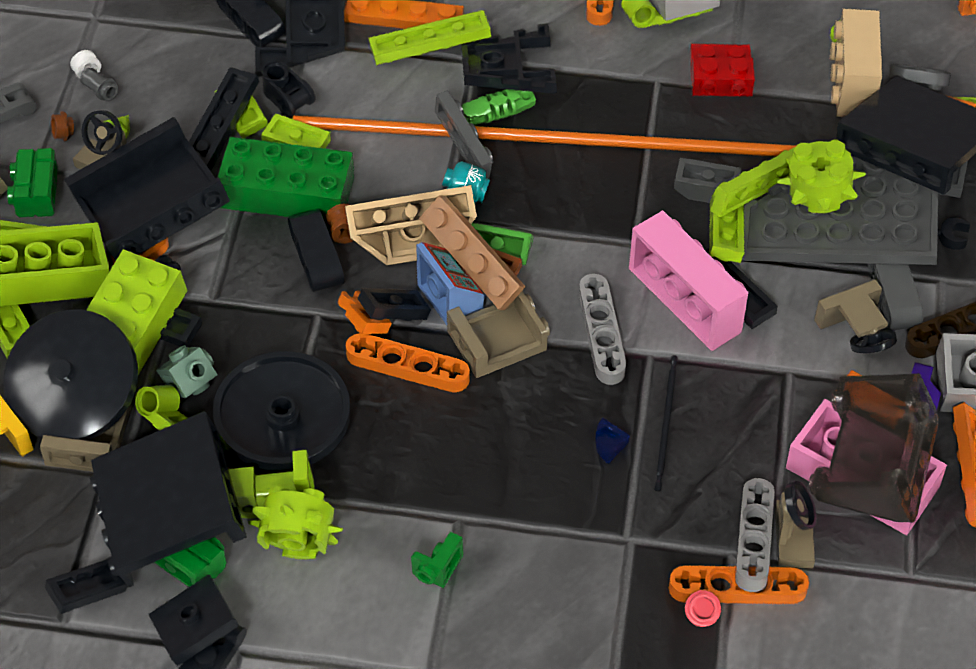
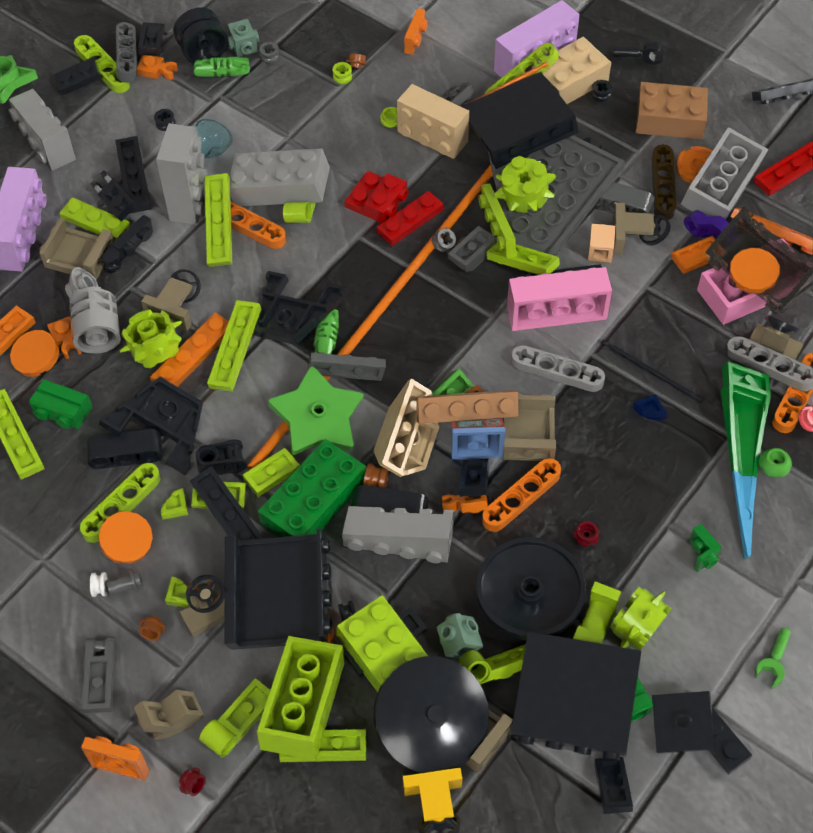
camera: 60 degrees left, 5 degrees up
green brick [7,148,58,218] -> none
teal head [442,161,490,204] -> none
none -> lime beam [80,463,161,543]
none -> orange tile [99,511,153,564]
none -> lime tile [161,488,188,520]
none -> bright green plate [268,366,364,455]
none -> light grey wedge [342,506,454,563]
none -> red plate [377,191,444,246]
none -> dark grey bush [432,228,456,252]
none -> dark red plate [573,521,599,547]
none -> light nougat brick [588,224,615,263]
none -> green plate [720,362,771,559]
none -> orange tile [729,248,780,294]
none -> bright green plate [759,448,792,478]

